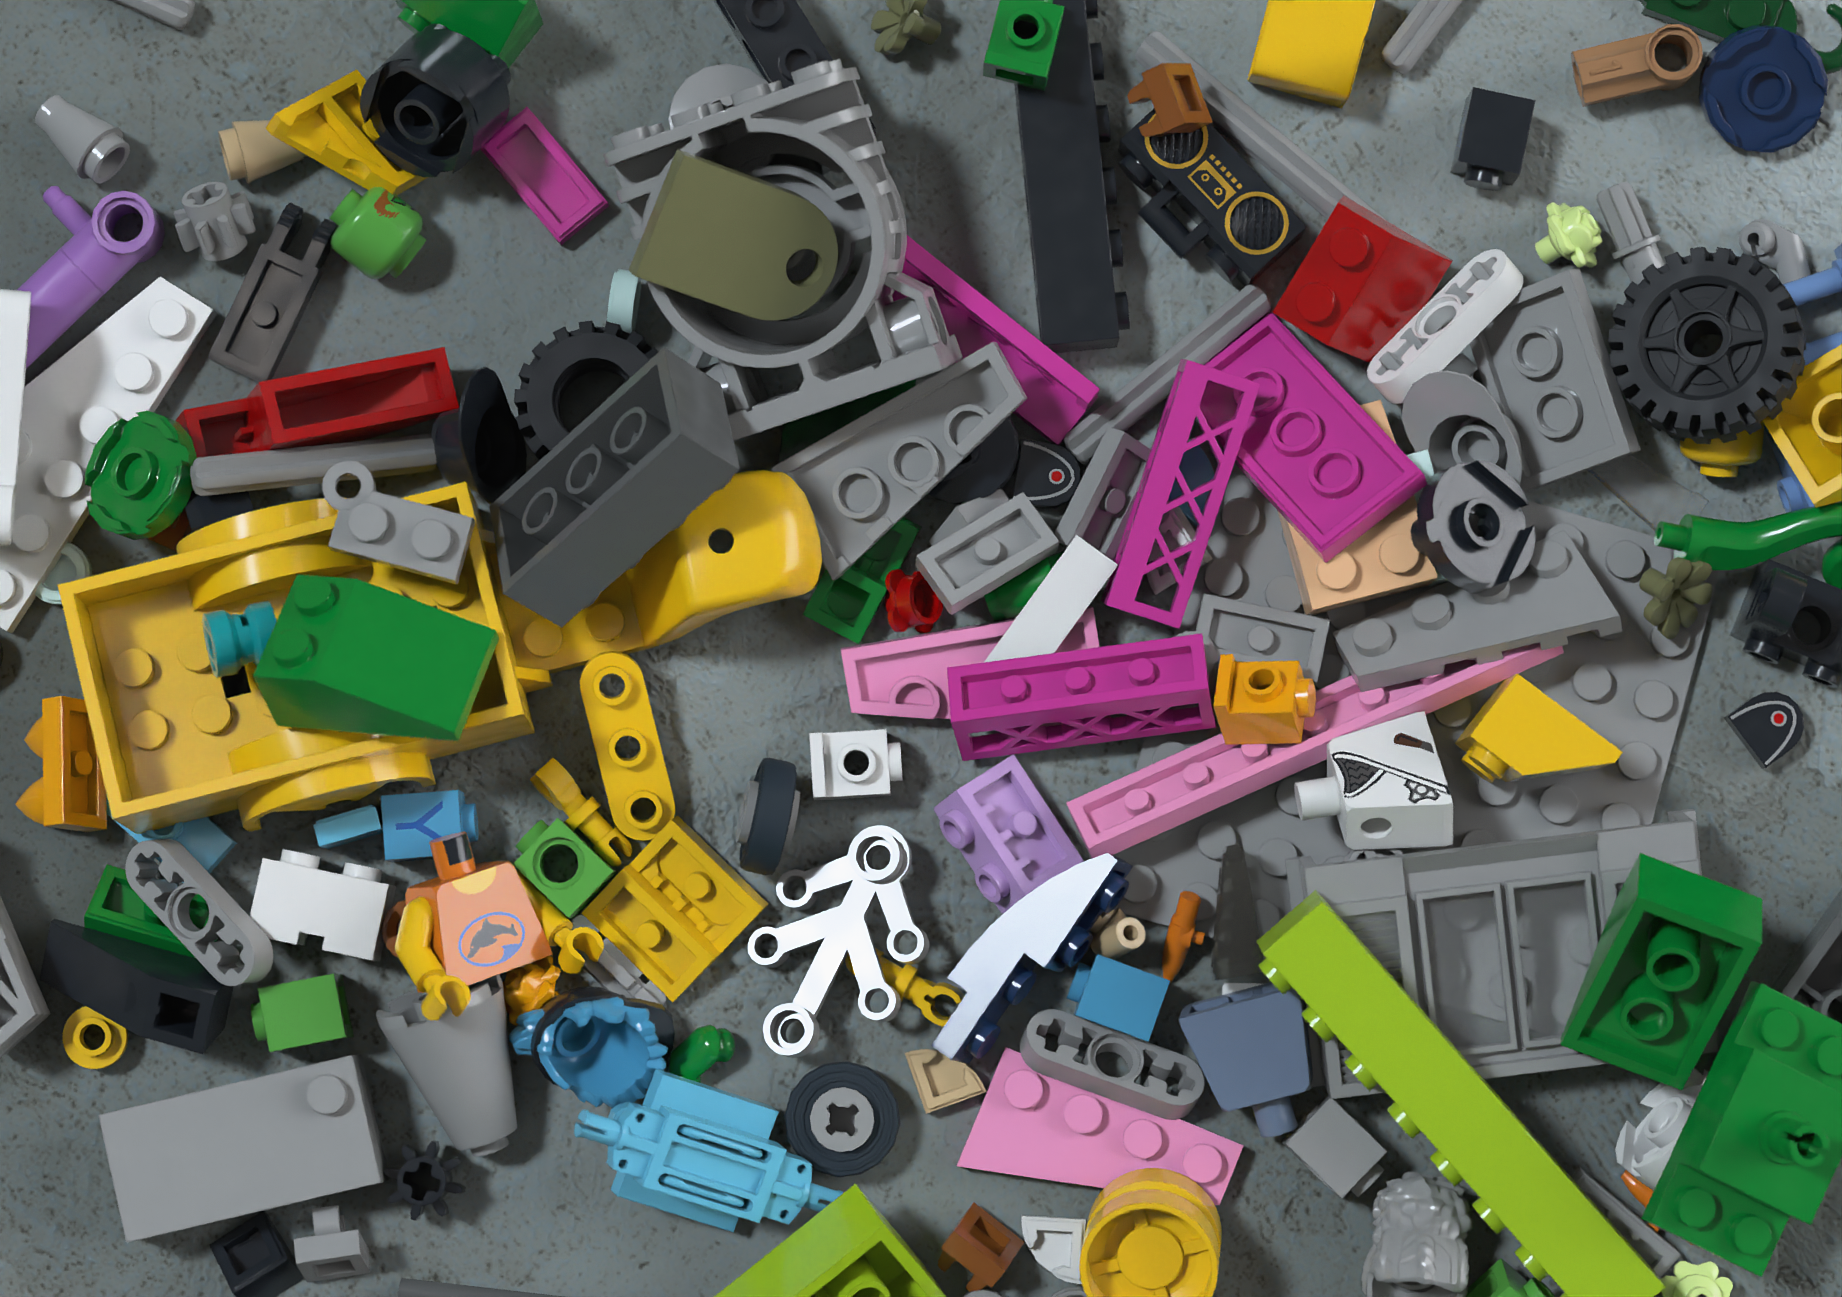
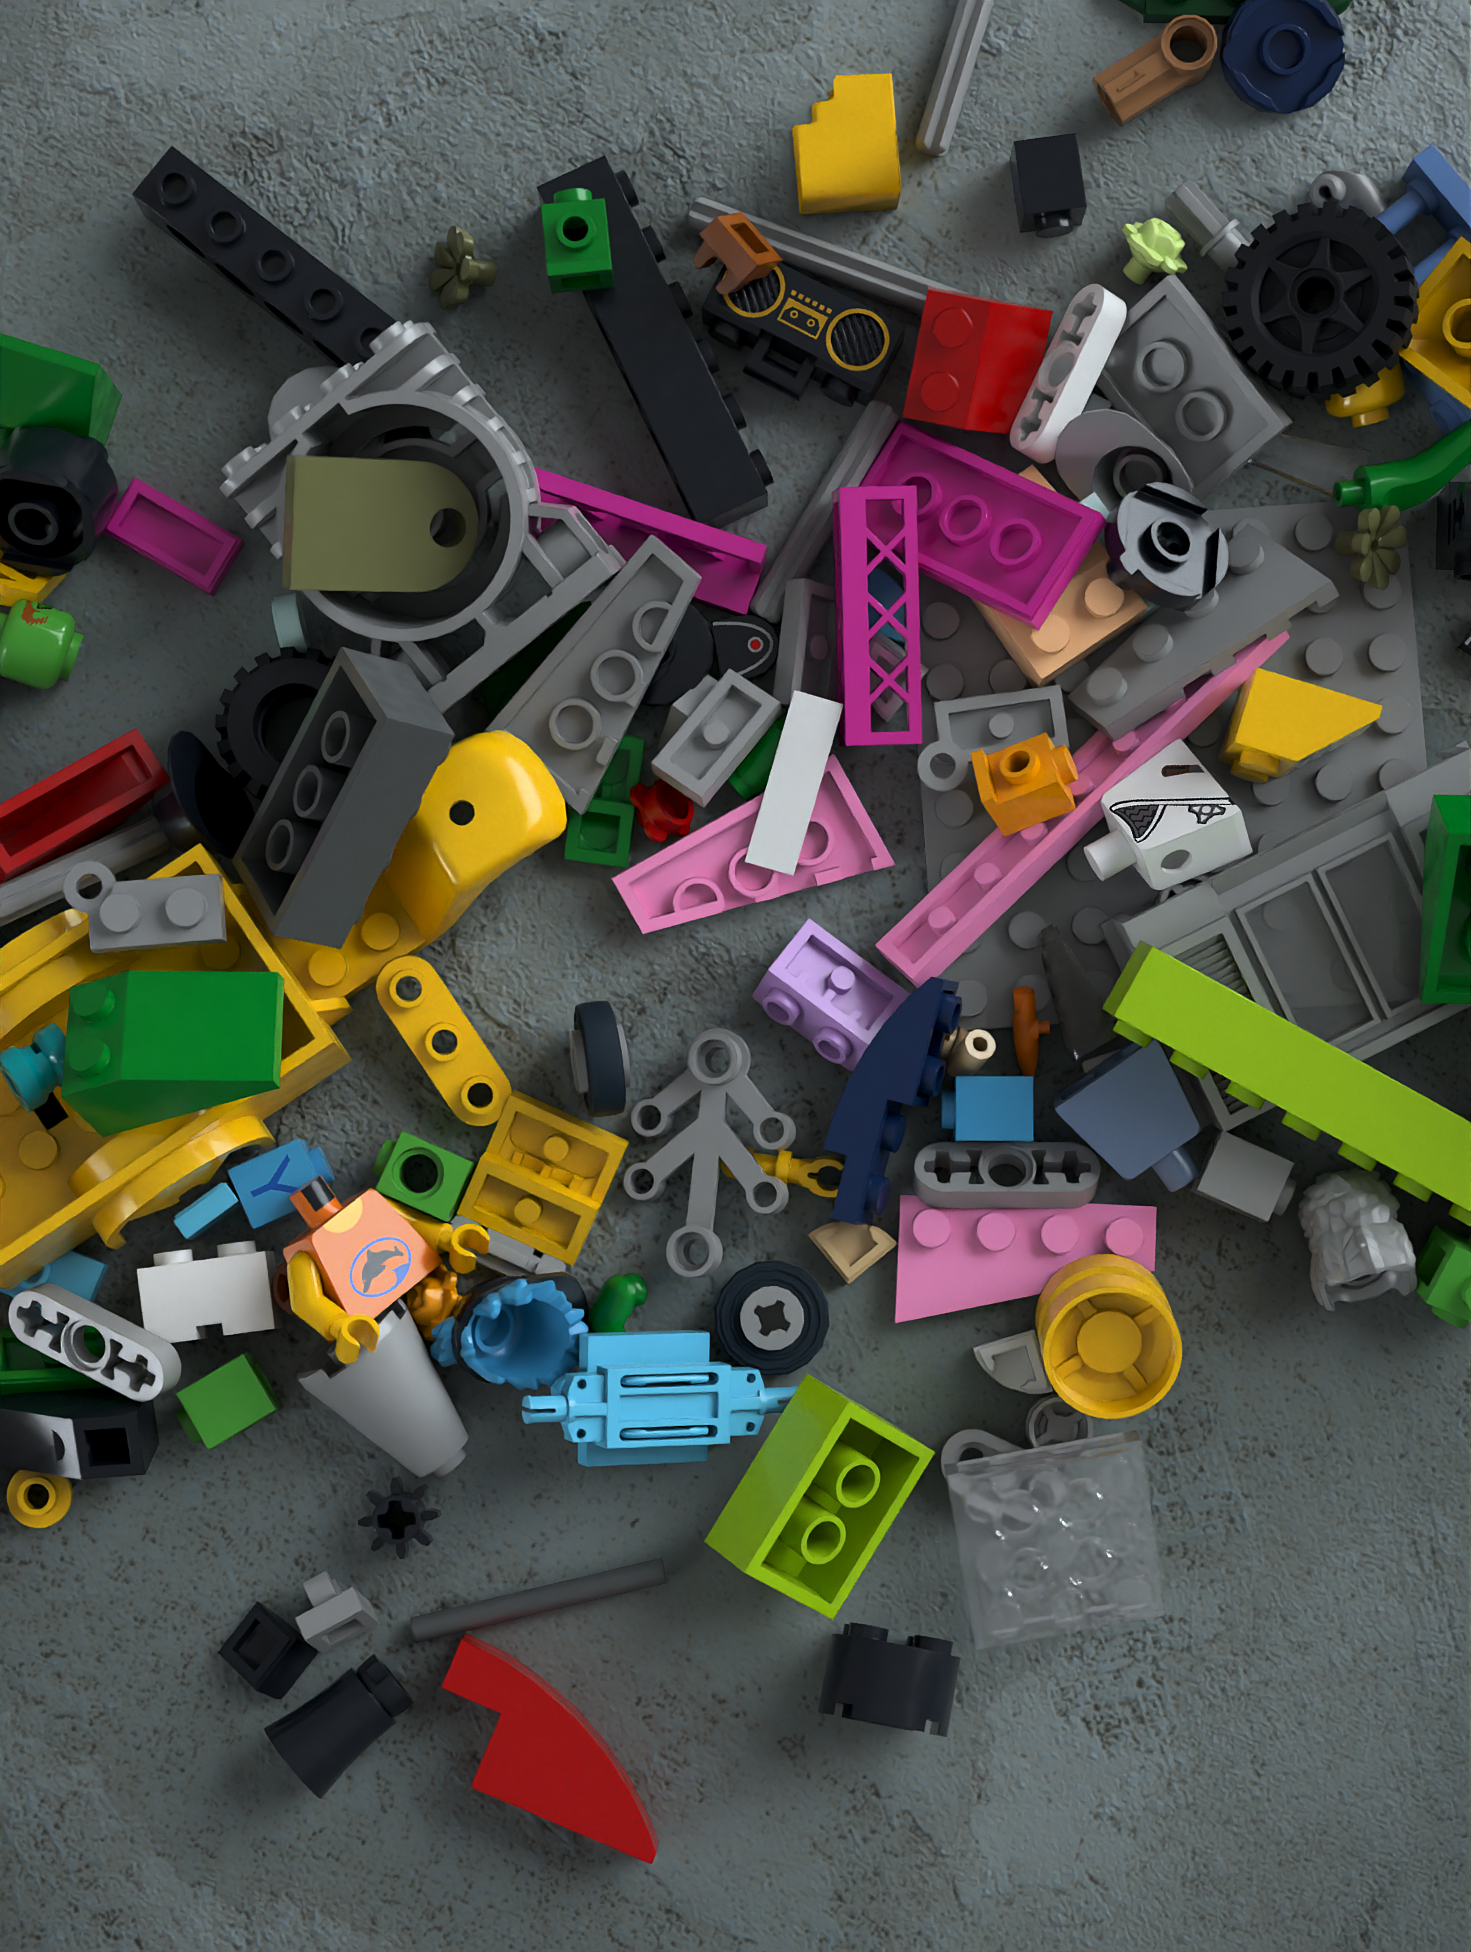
camera: 15 degrees left, 0 degrees up
light grey brick [98,1054,390,1243] -> none
yellow piece [530,758,632,867] -> none
white brick [809,729,903,801] -> none
dark orange tile [937,1202,1024,1292] -> none
dark pink fence [947,633,1216,761] -> none

